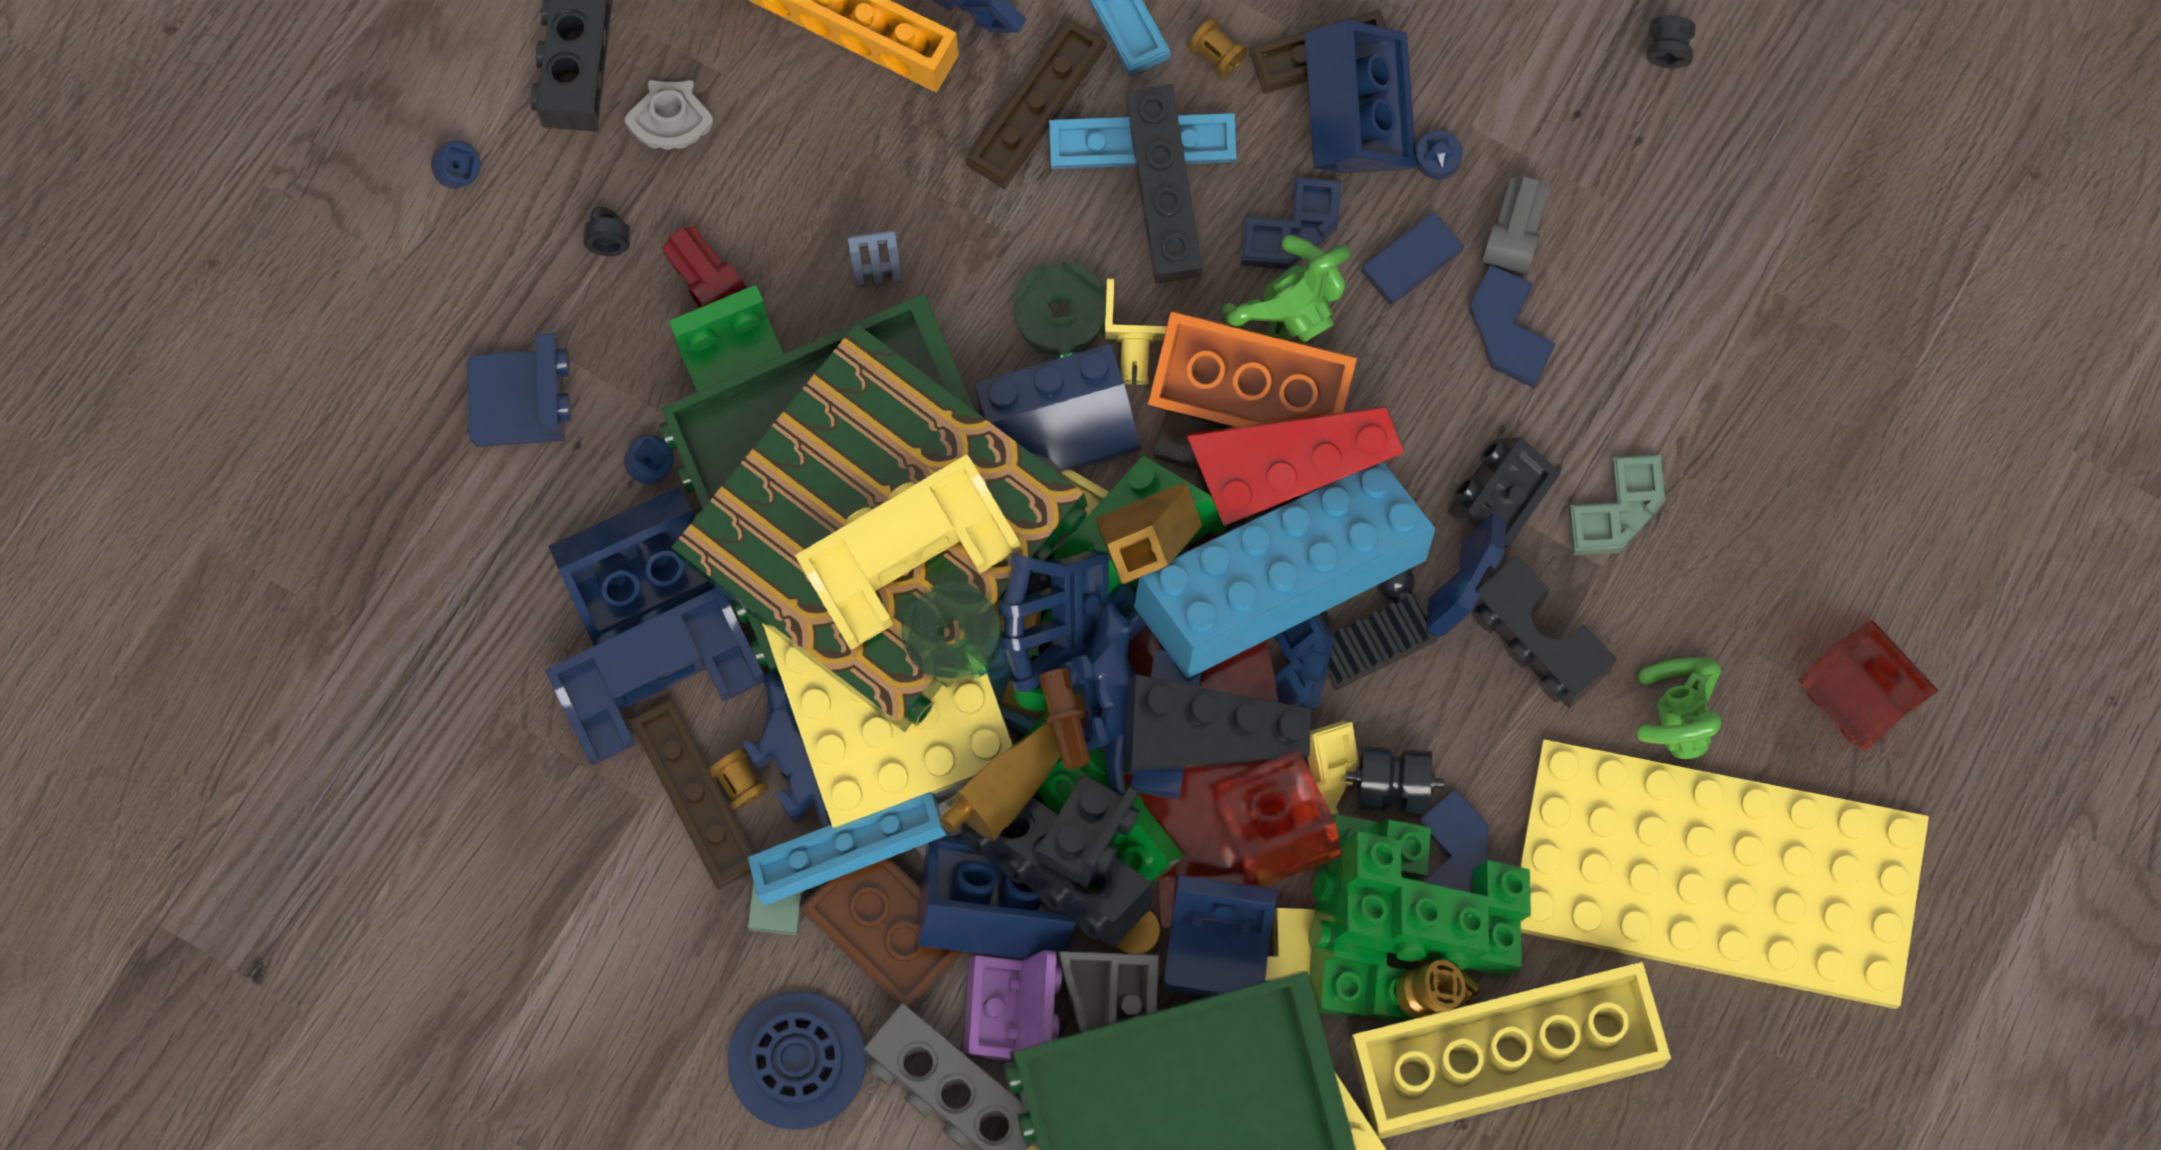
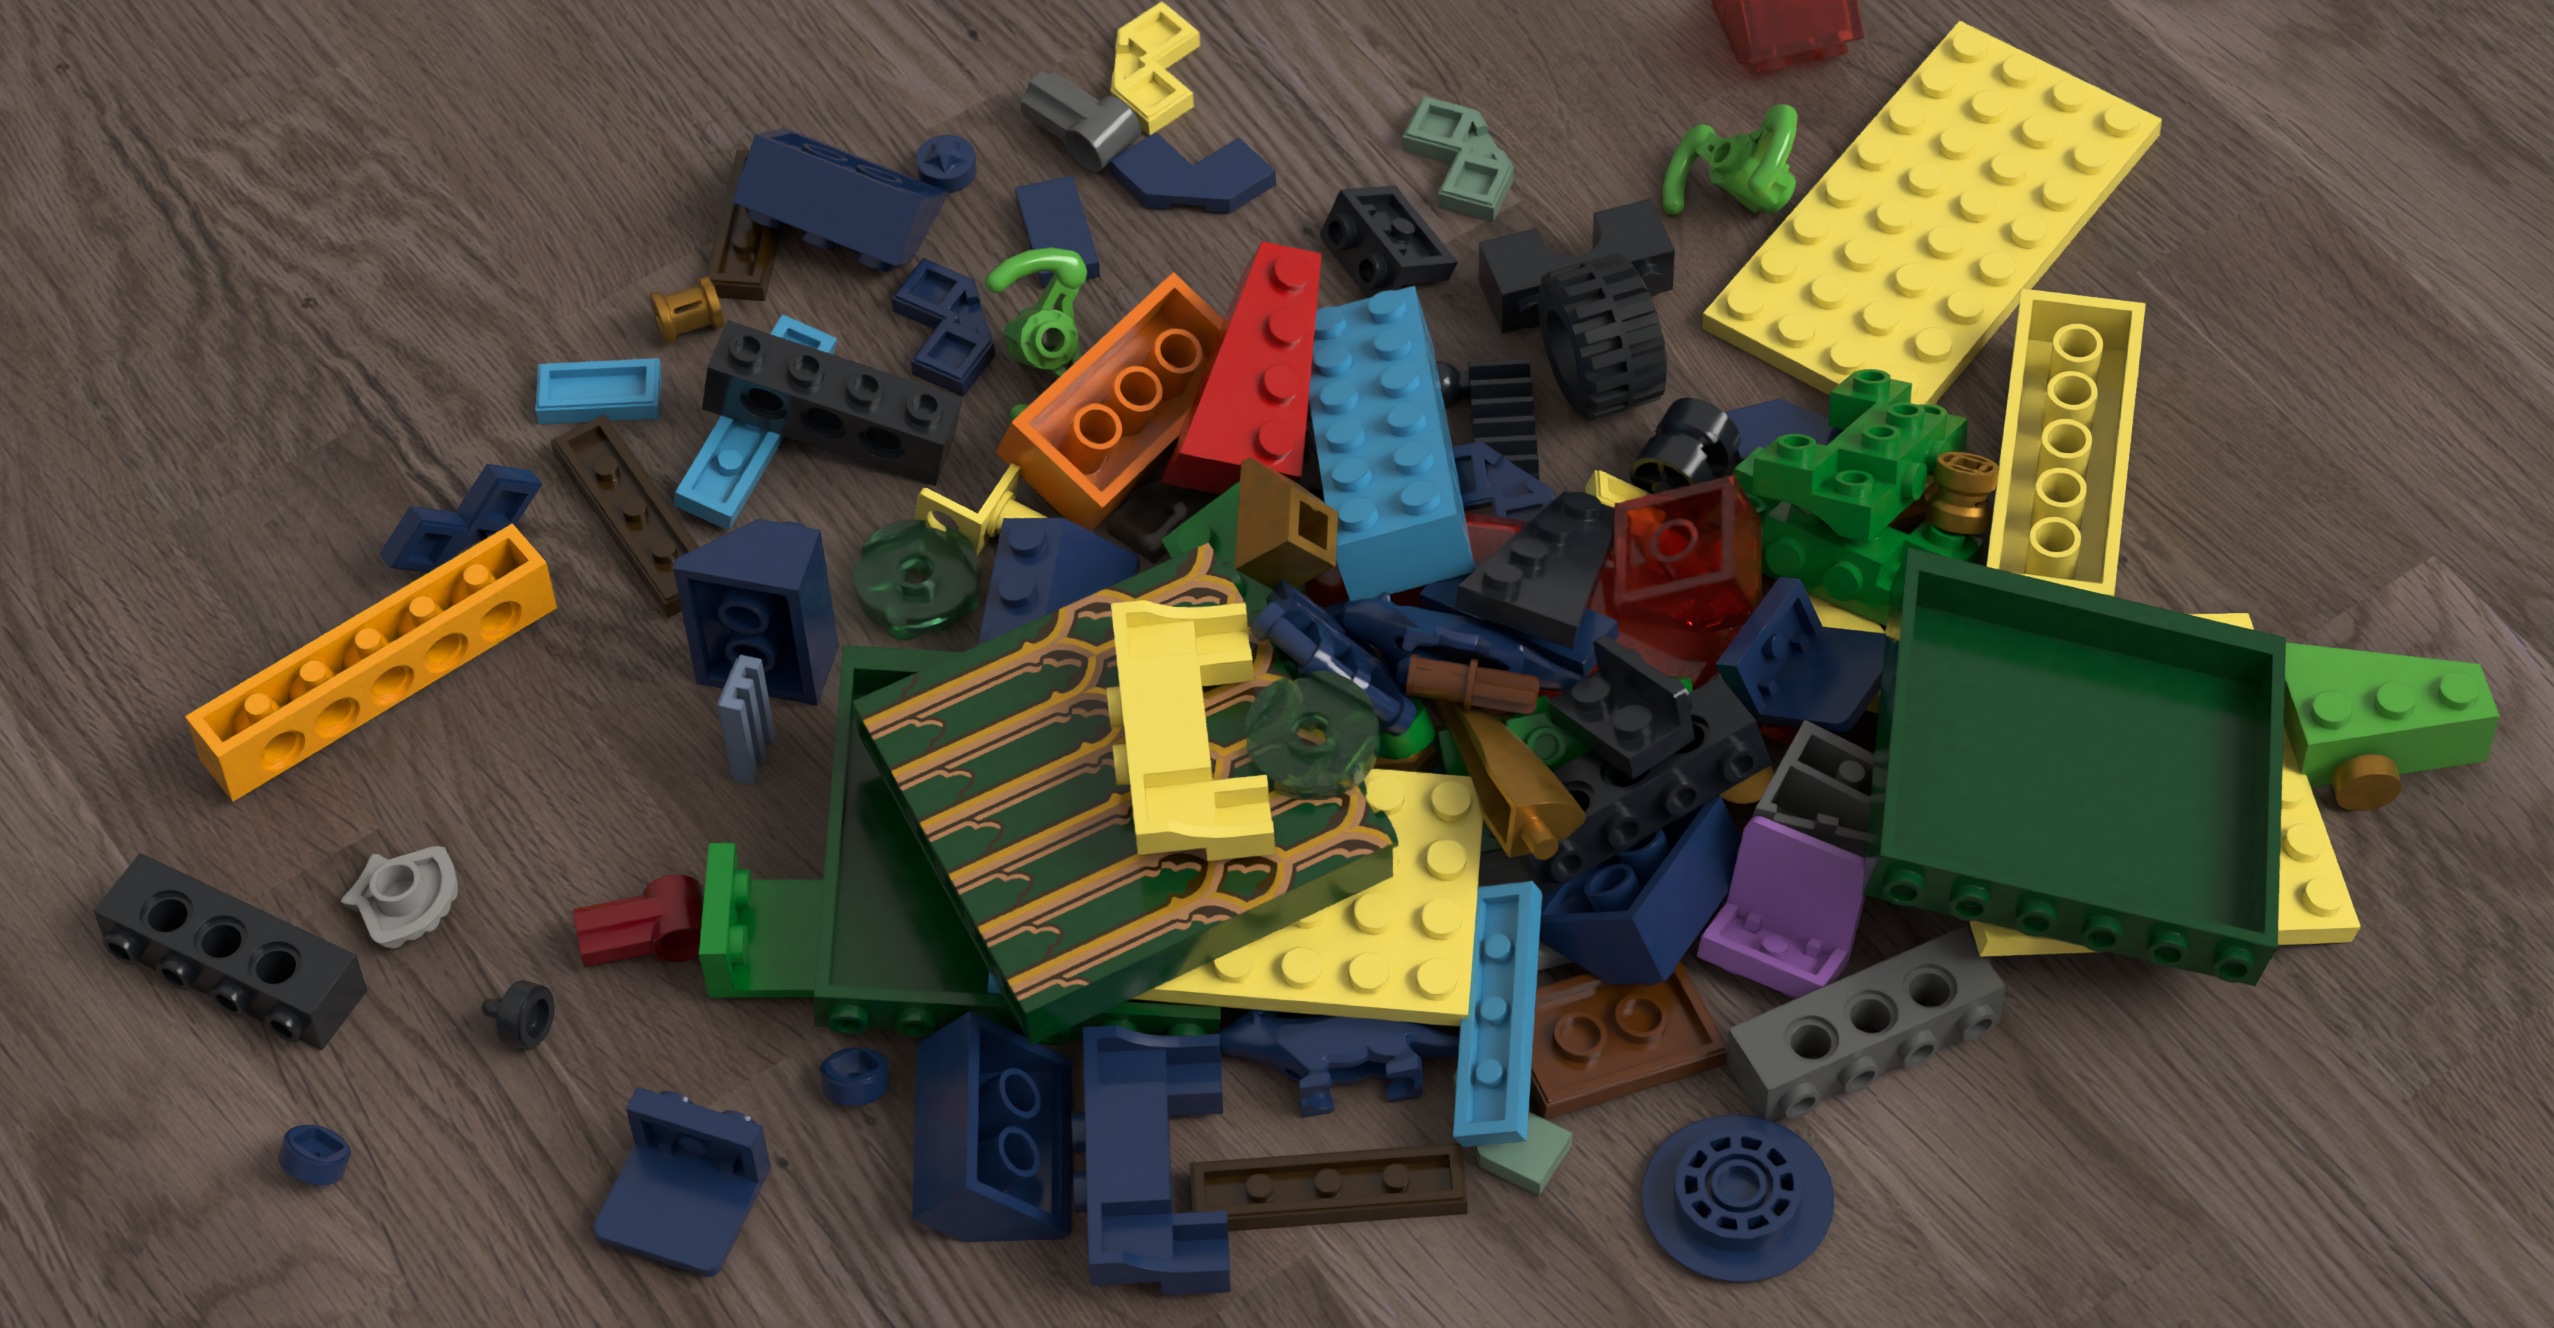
camera: 65 degrees left, 20 degrees down
pearl gold bush [707,747,769,812] -> none
bright green piece [1227,244,1351,344] -> none
dark blue tile [1427,513,1506,638] -> none
none -> dark blue slope [673,519,839,705]
none -> light yellow tile [1111,1,1200,136]
none -> black tyre [1538,252,1667,421]

